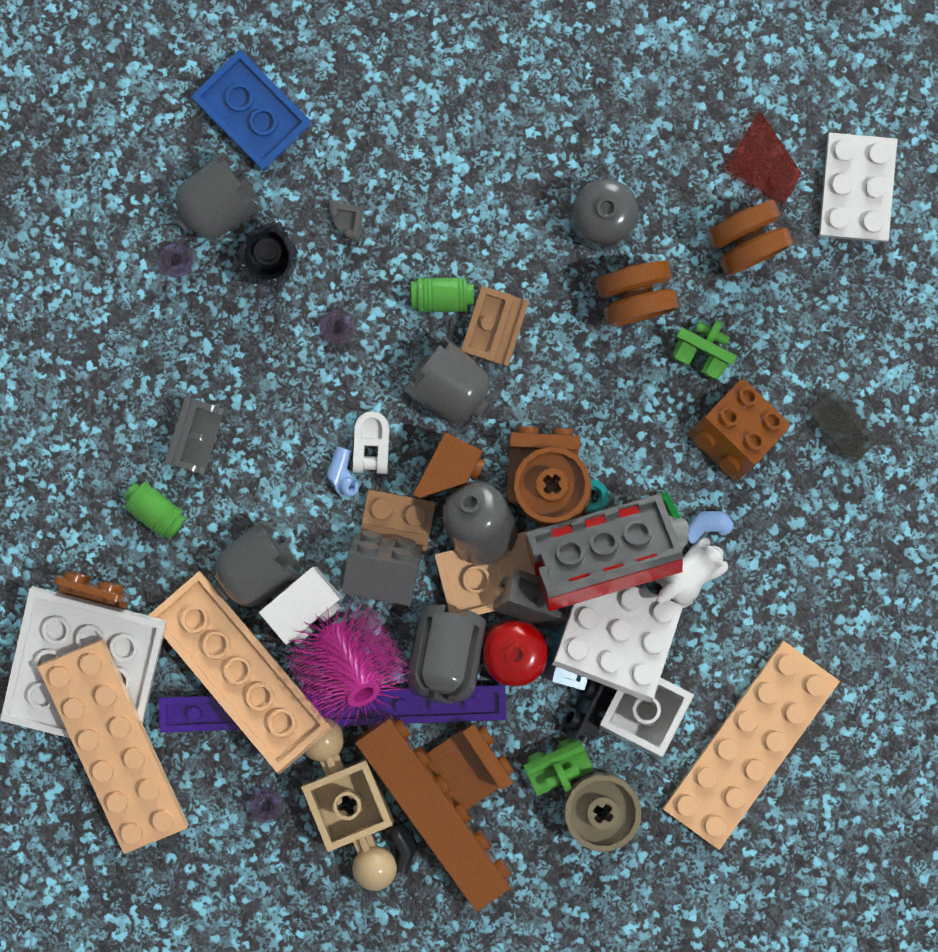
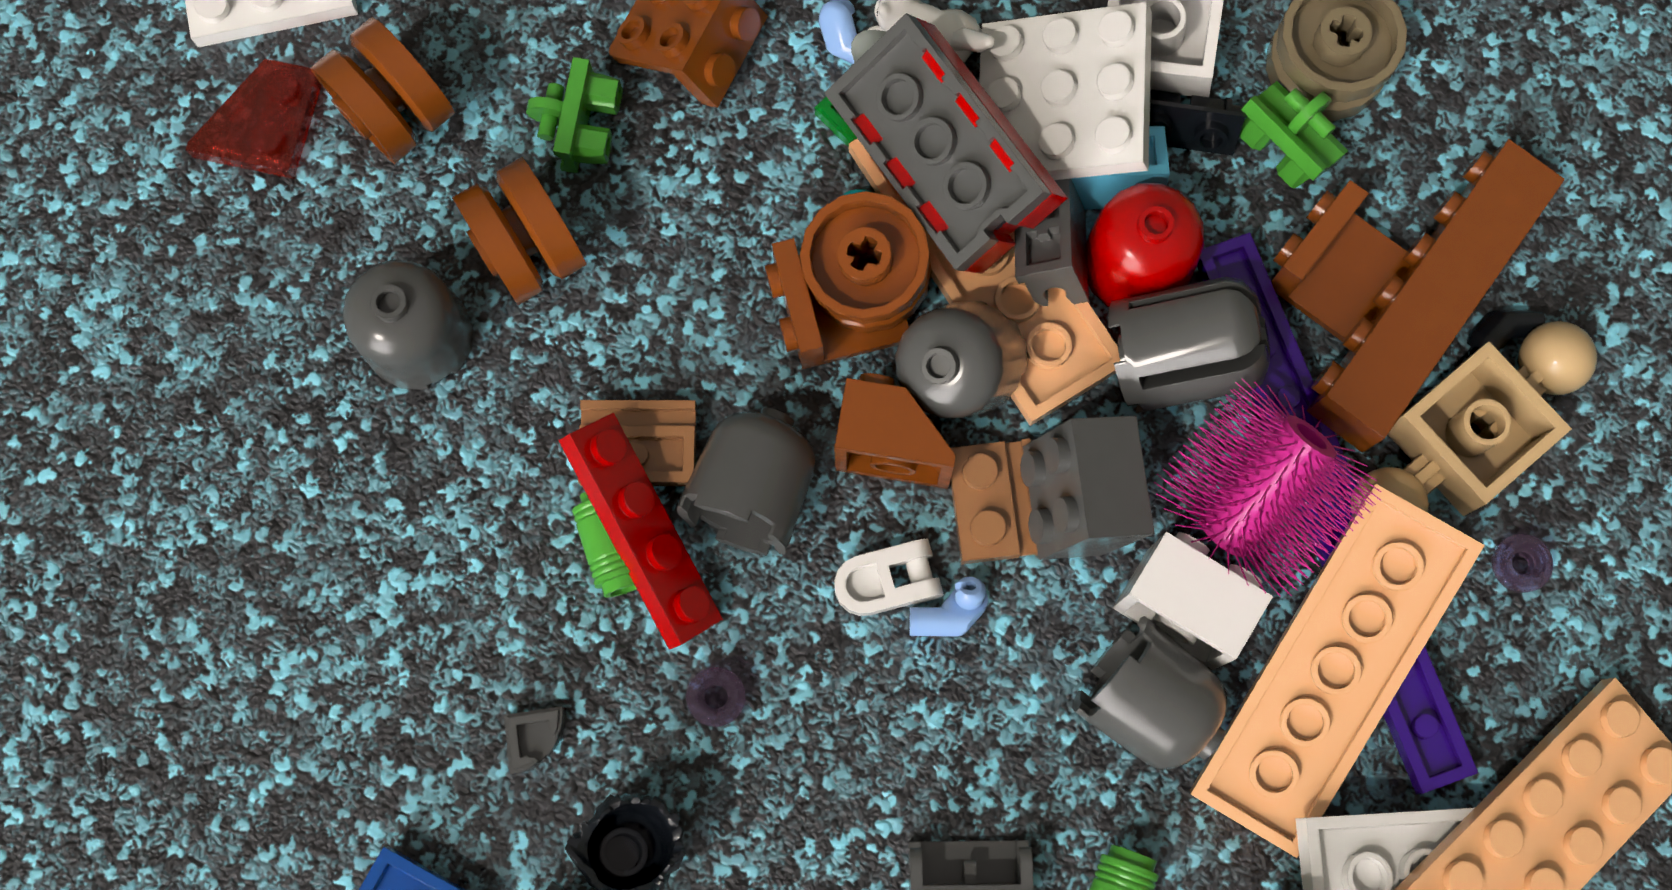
camera: 105 degrees left, 10 degrees down
none -> red plate [558,412,723,650]

